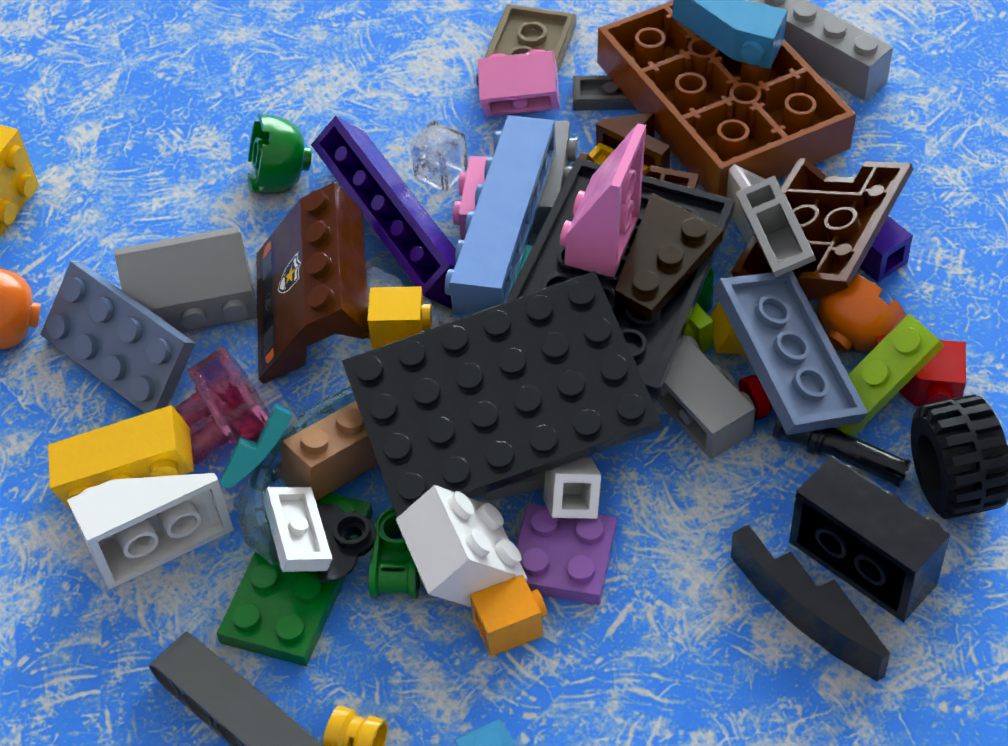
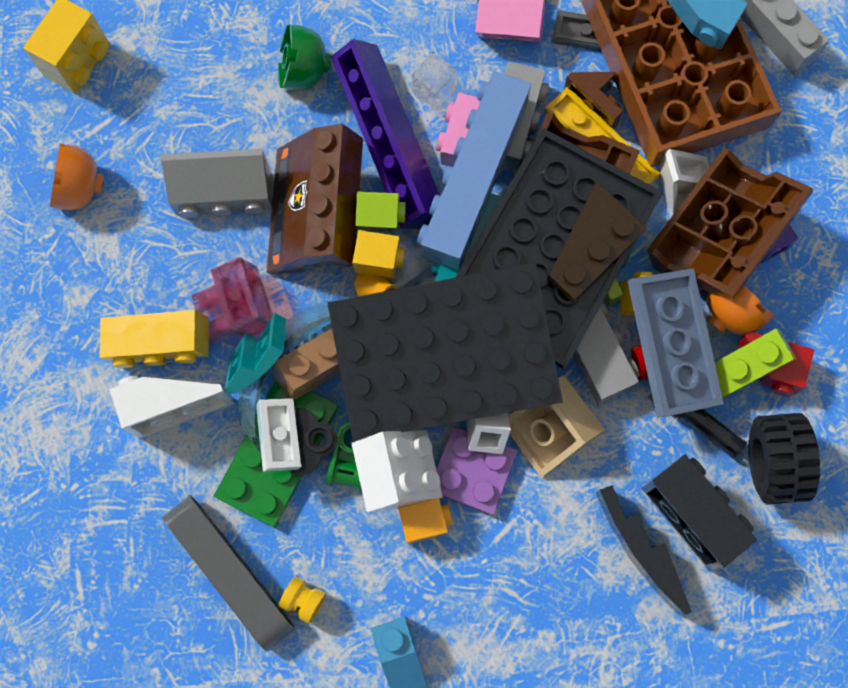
camera: 10 degrees right, 25 degrees up
sand blue plate [40,261,195,413] -> none
bright pink slope [560,123,646,278] -> none
light grey slope [736,175,816,278] -> none
none -> lime brick [356,192,406,230]
none -> tan slope [509,375,605,478]

